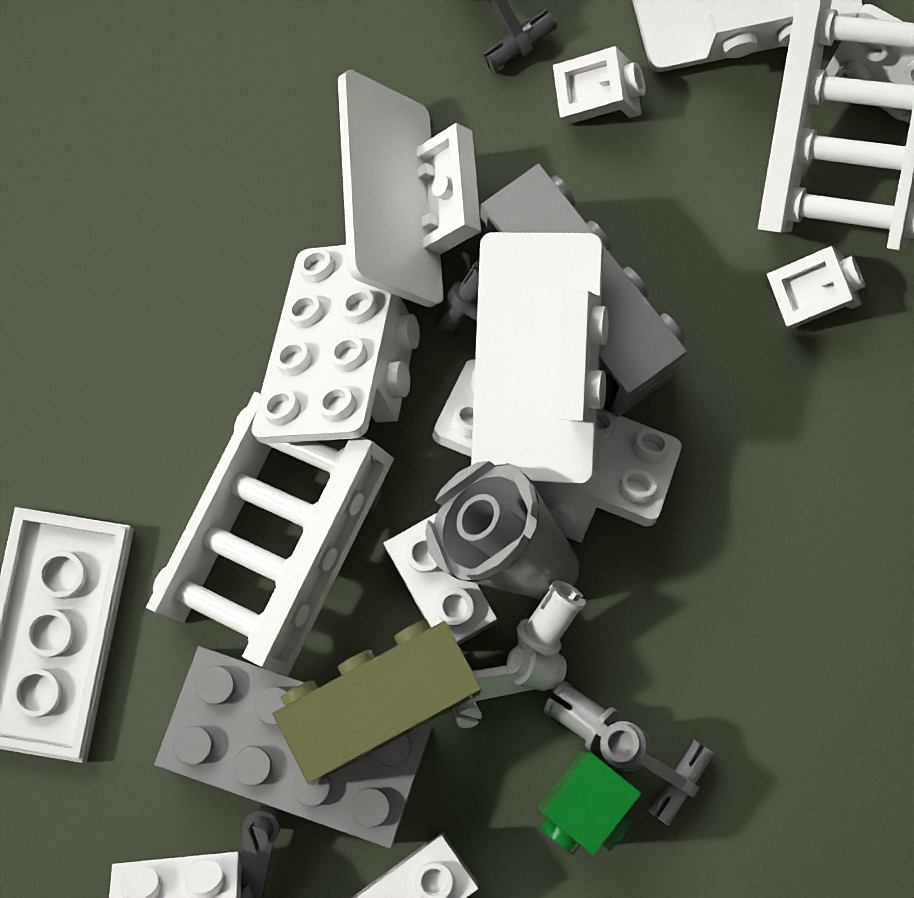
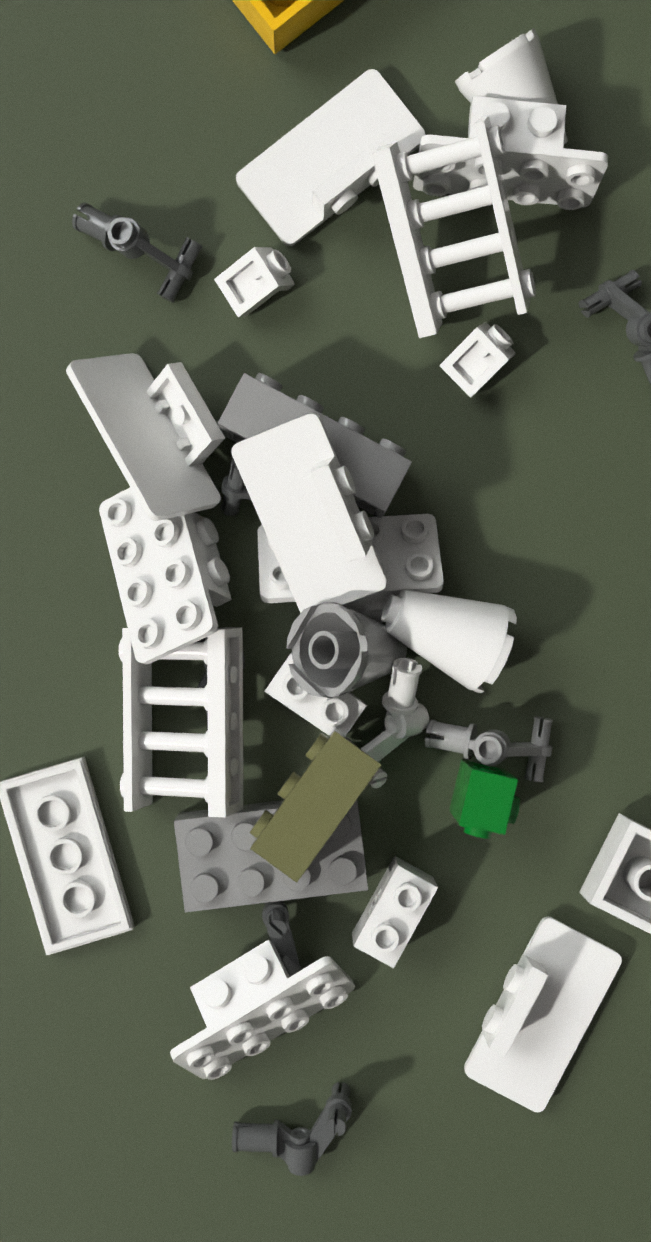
camera: 20 degrees left, 10 degrees up
none -> white cone [381,589,517,693]

